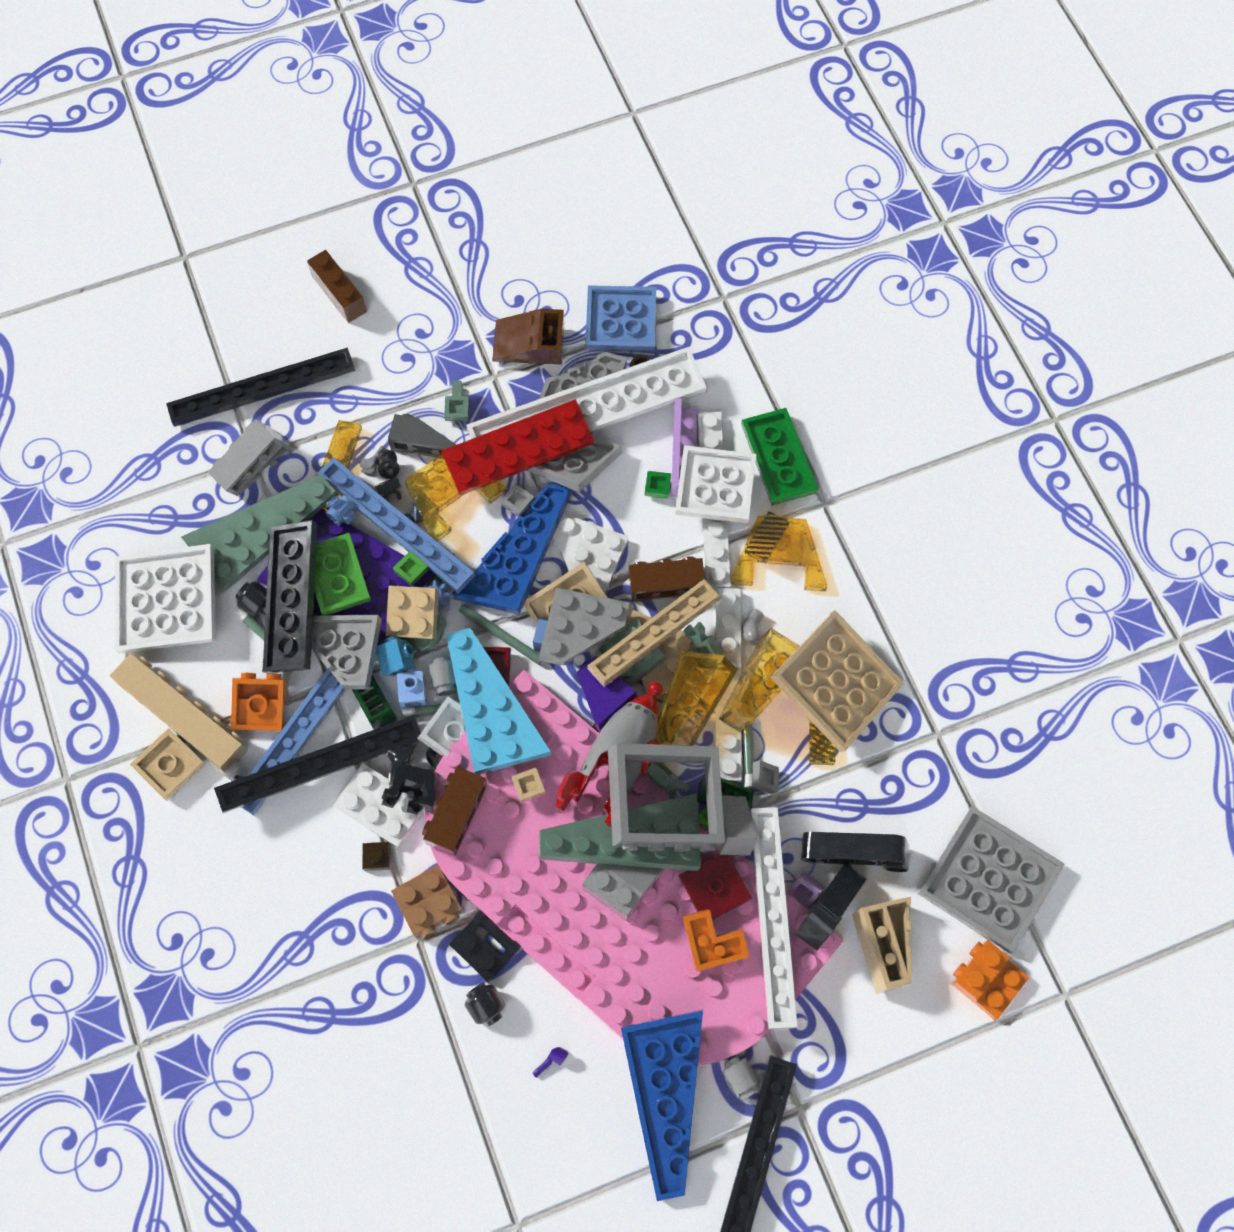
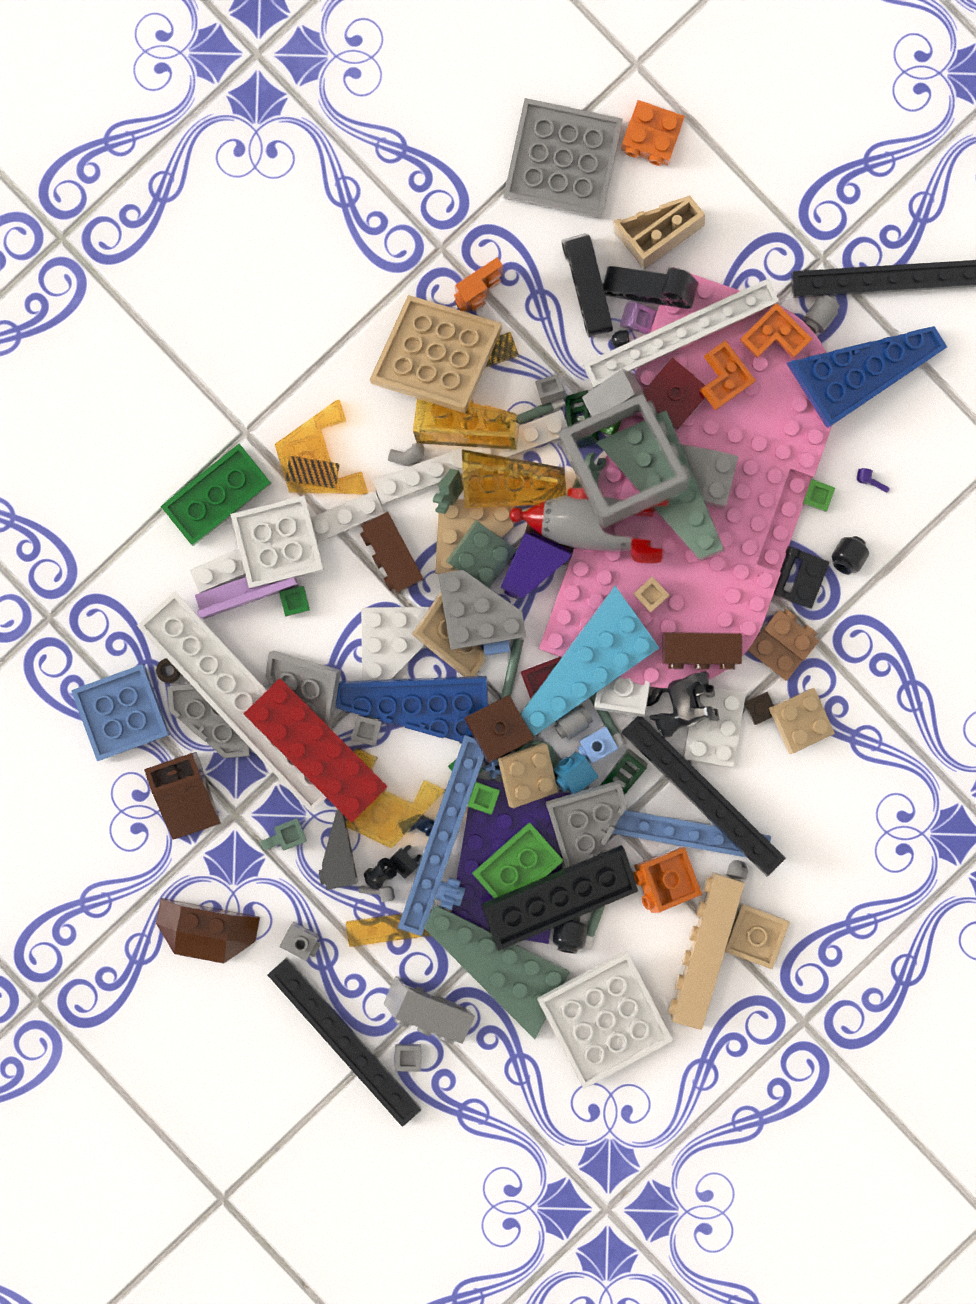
camera: 110 degrees left, 20 degrees up
reddish brown brick [307,249,367,323] -> none
tan tile [588,579,721,687] -> none
none -> reddish brown wedge [156,898,260,964]
none -> light grey brick [279,921,321,961]
none -> light grey plate [395,1044,421,1072]
none -> orange plate [454,257,503,312]
none -> reddish brown plate [464,695,534,764]
none -> black hinge [611,329,629,348]
none -> orange plate [739,303,812,358]
none -> tan plate [769,687,835,754]
none -> bright green plate [803,479,835,512]

